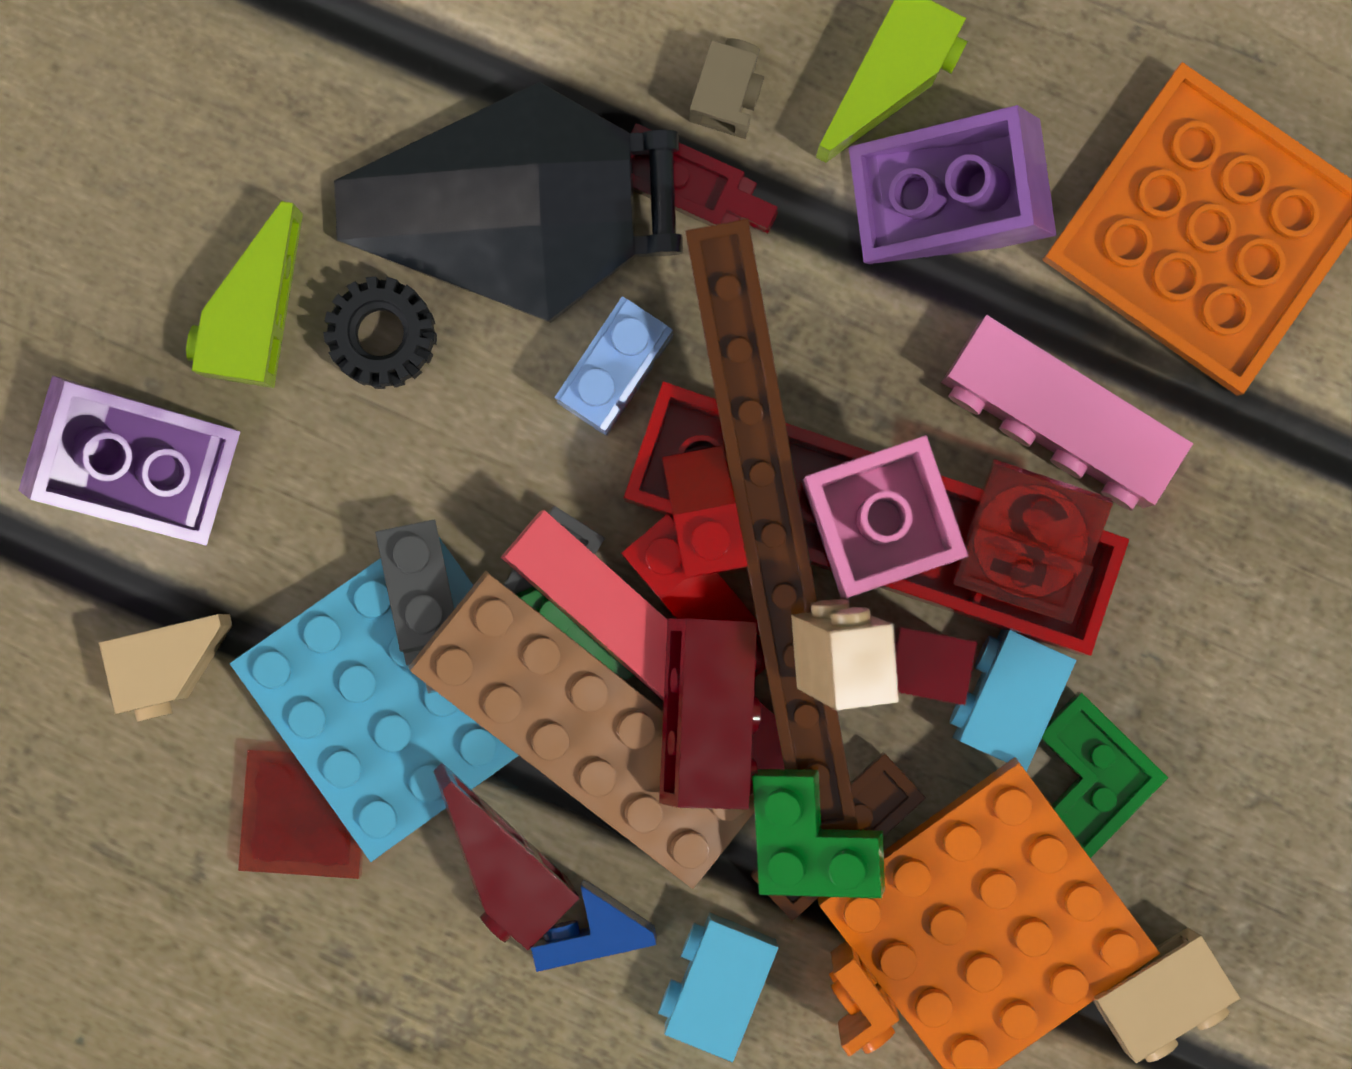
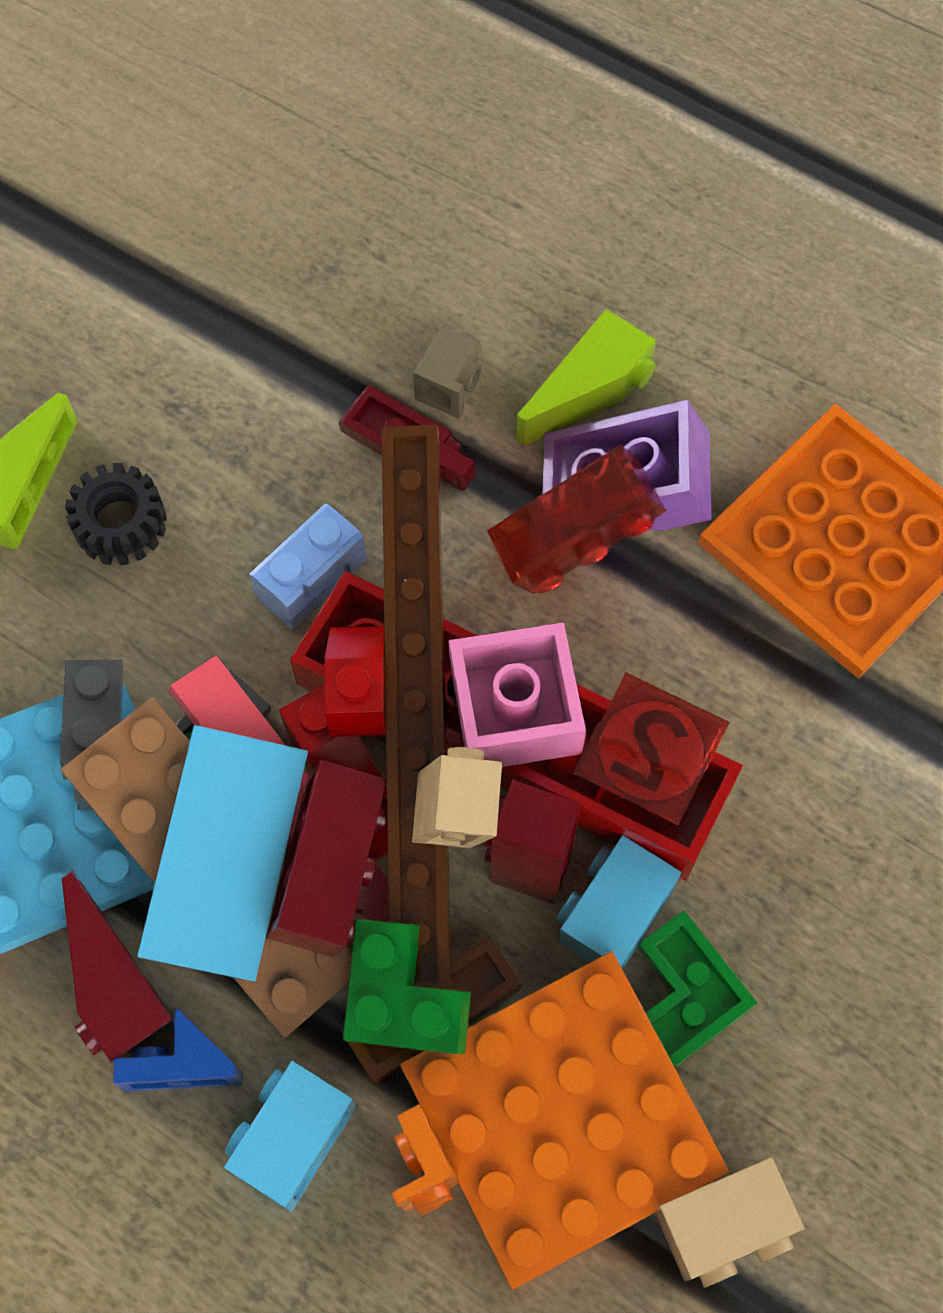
camera: 10 degrees right, 20 degrees down
black windscreen [334,82,683,323] -> none
bright pink brick [941,315,1193,511] -> none
none -> medium azure tile [137,725,308,982]
none -> clear red brick [487,445,666,594]

